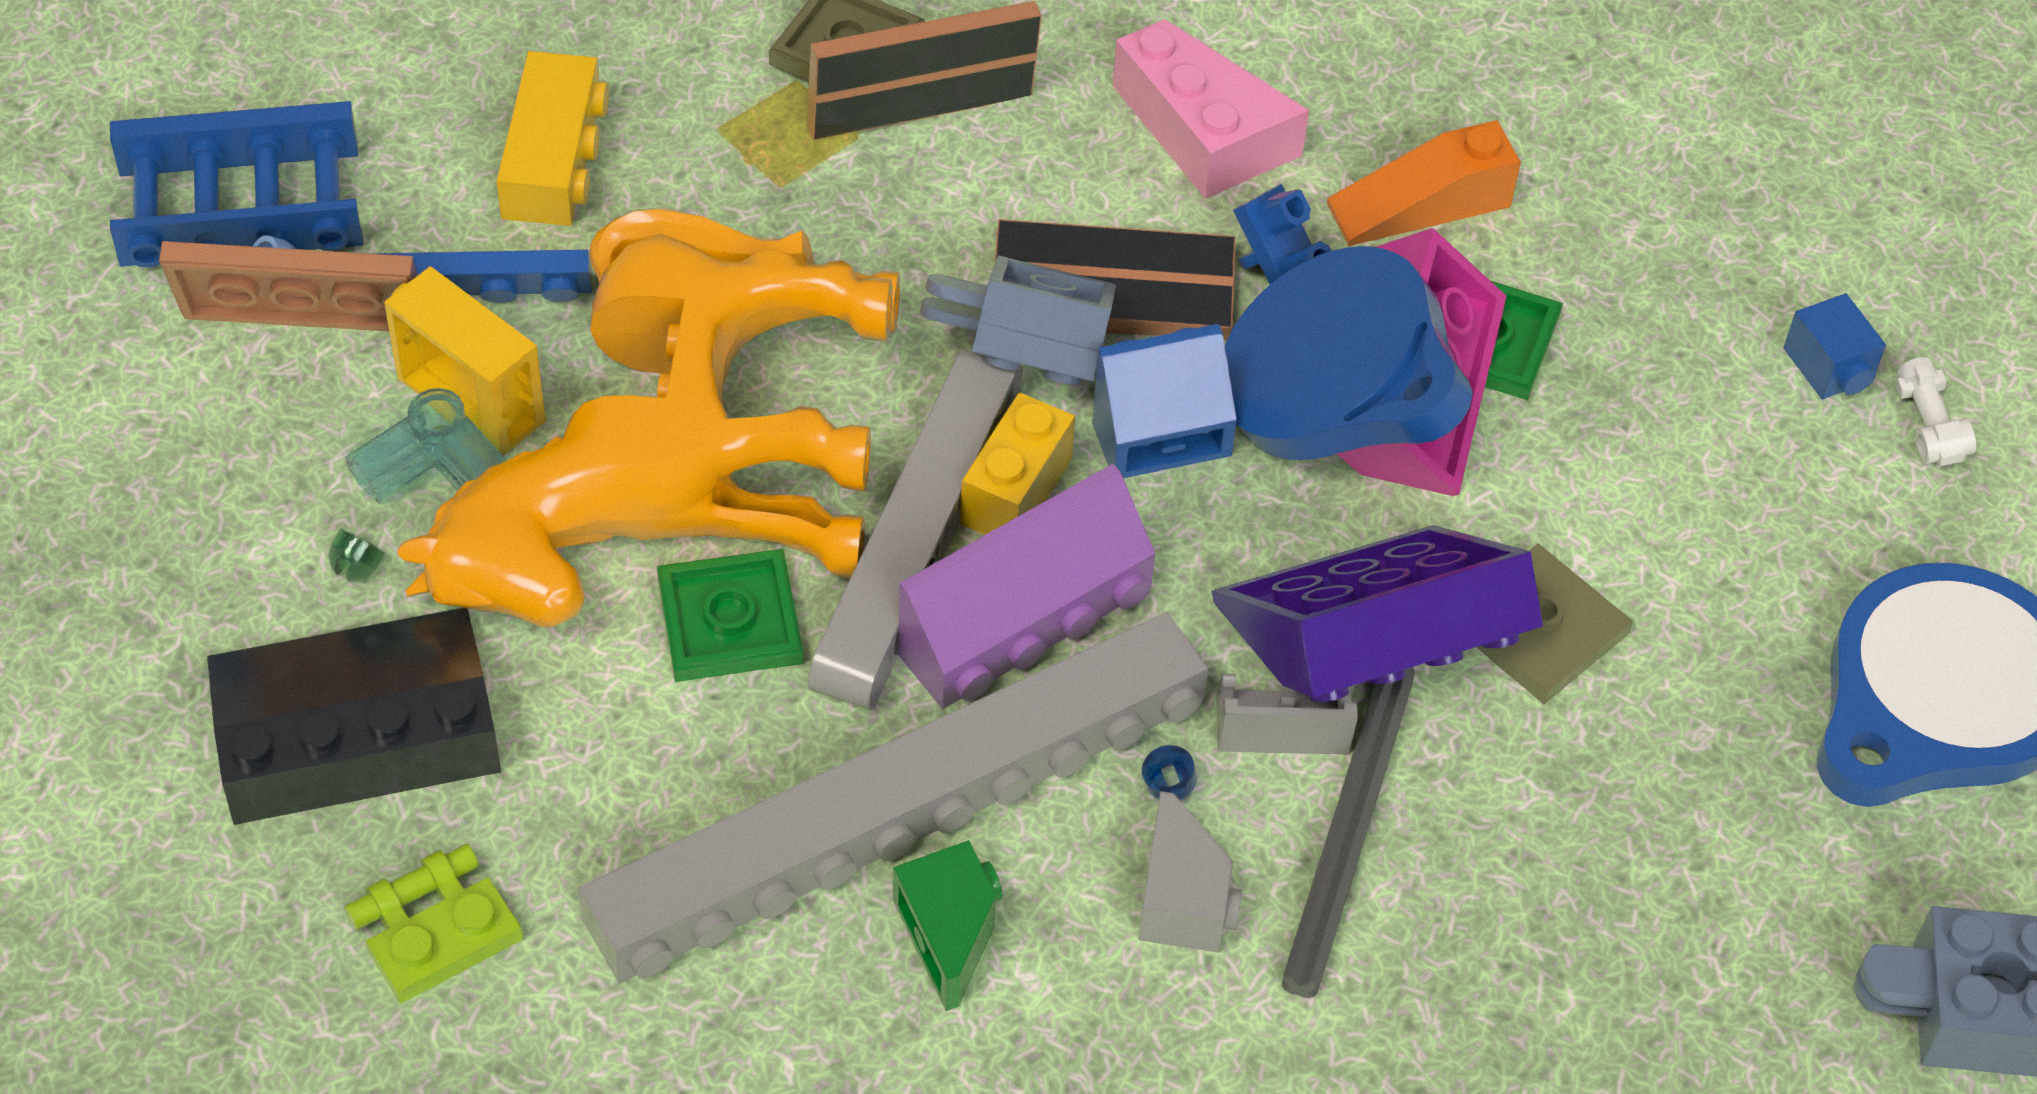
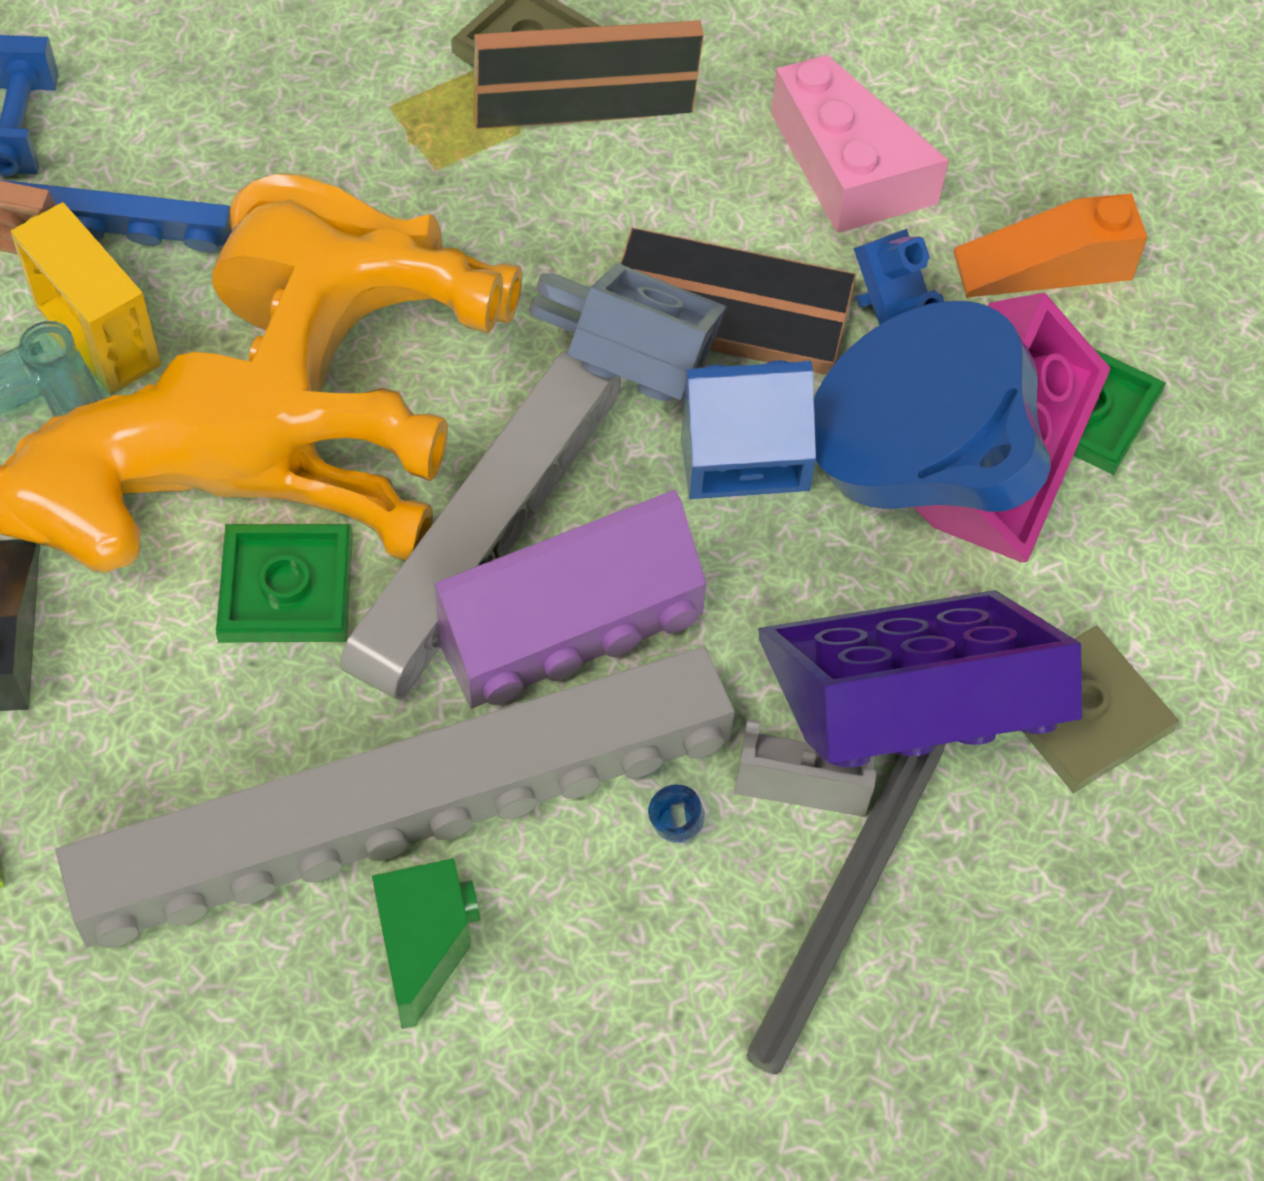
camera: 10 degrees right, 5 degrees up
yellow brick [496,51,609,226] -> none
yellow brick [960,392,1075,535] -> none
light grey slope [1138,792,1242,953] -> none

